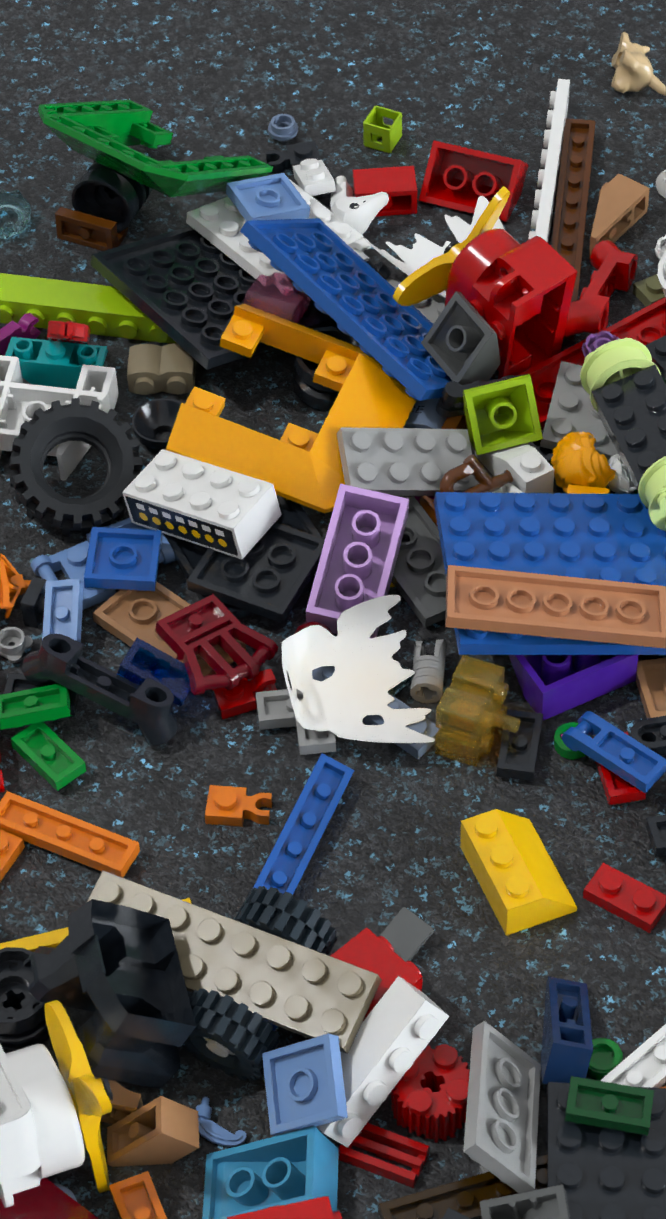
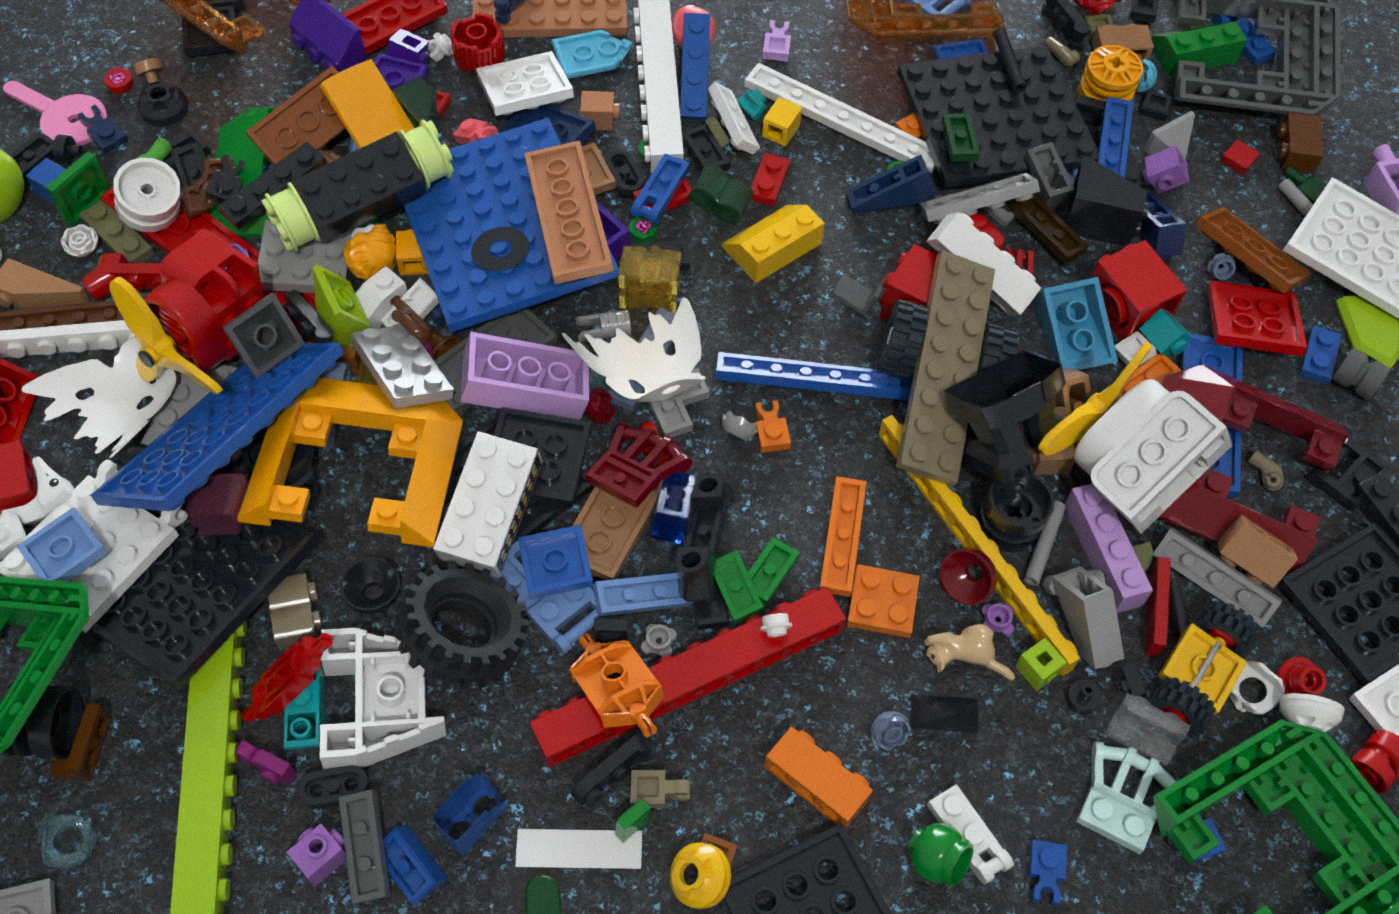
camera: 110 degrees left, 10 degrees up
medium blue plate [262,1034,348,1136] -> none
none -> black piece [471,227,529,271]
none -> clear green brick [688,163,754,225]
none -> light grey plate [722,411,758,440]

